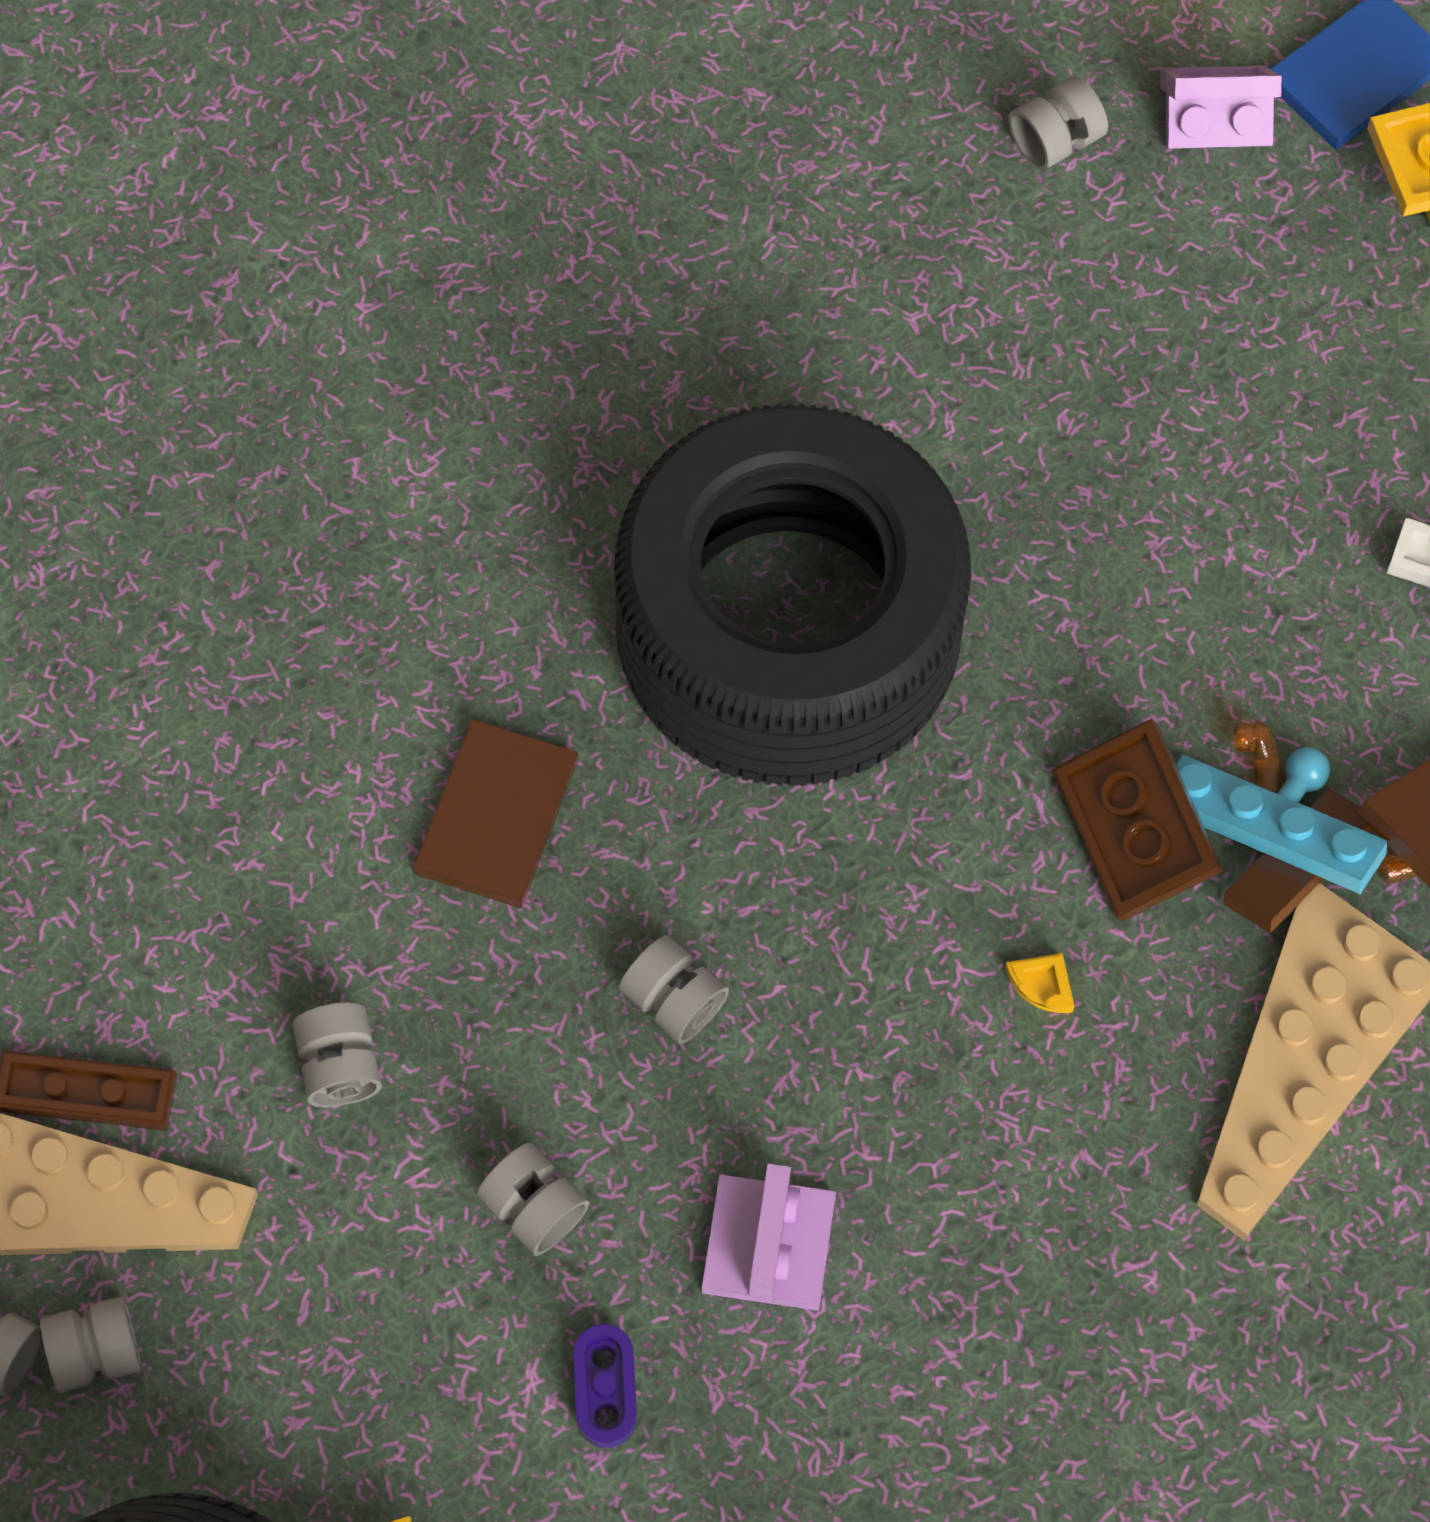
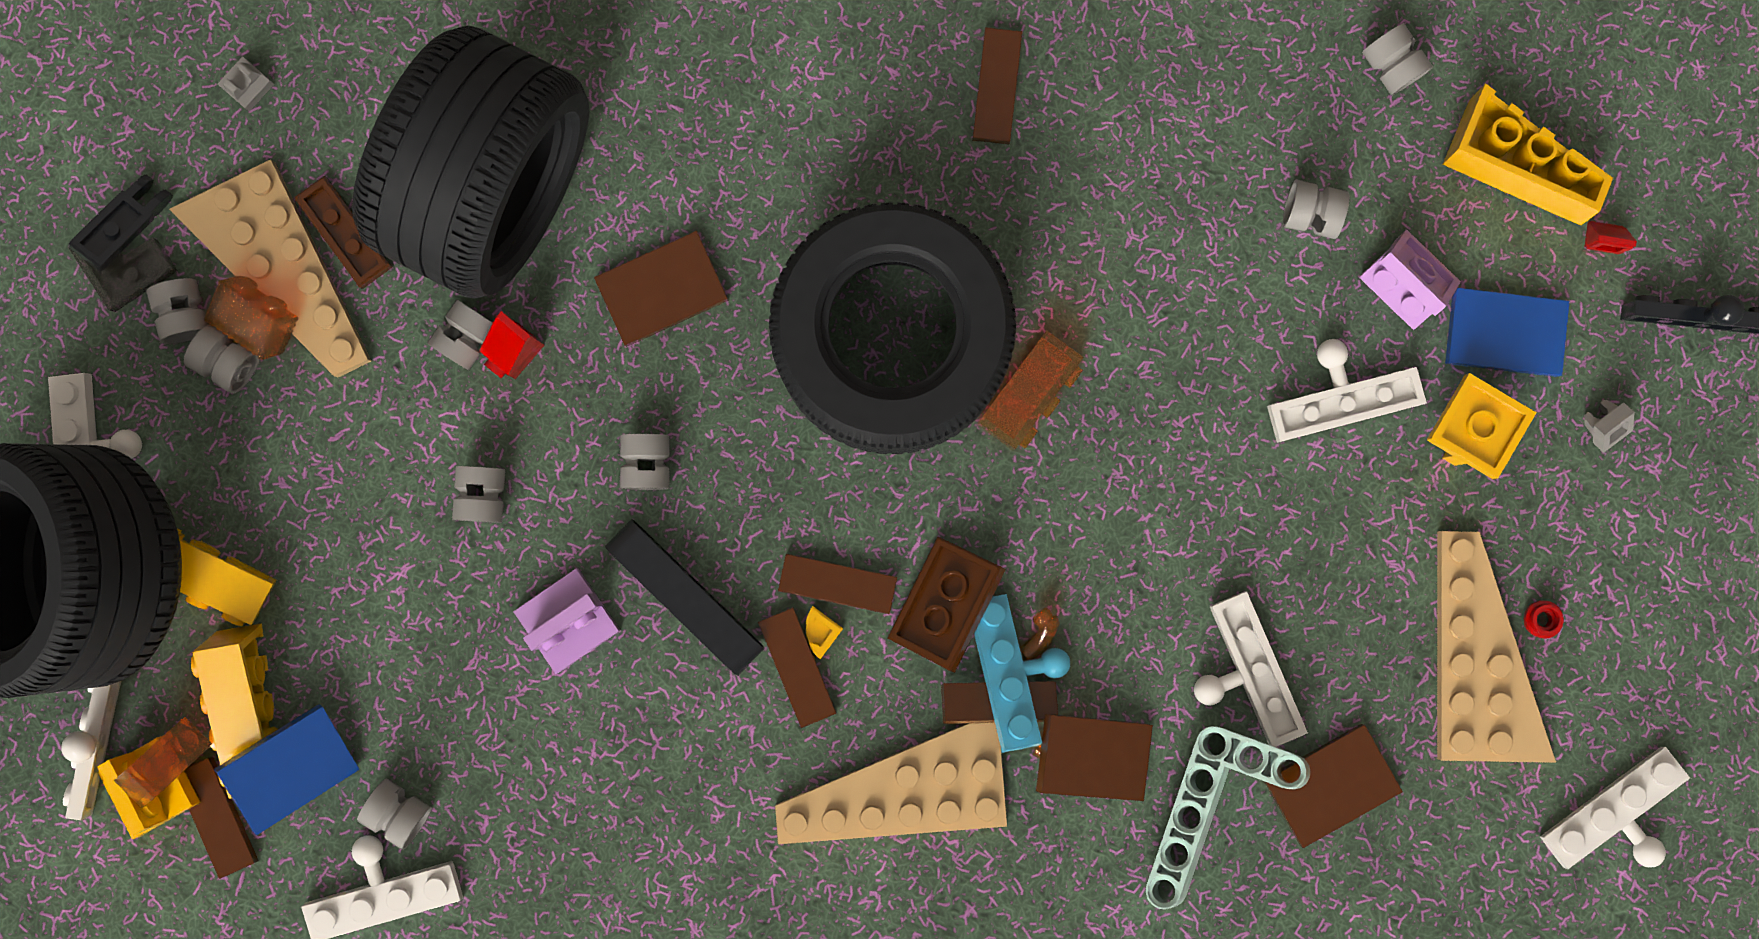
camera: 50 degrees right, 20 degrees up
dark purple plate [573,1324,637,1448] -> none
none -> clear orange brick [204,276,299,360]
none -> black tyre [352,26,590,299]
none -> red slope [479,311,544,379]
none -> black beam [605,519,765,676]
none -> reddish brown tile [758,607,837,728]
none -> reddish brown tile [778,554,897,614]
none -> reddish brown tile [972,27,1022,145]
none -> clear orange brick [977,330,1084,451]
none -> white plate [1267,339,1427,443]

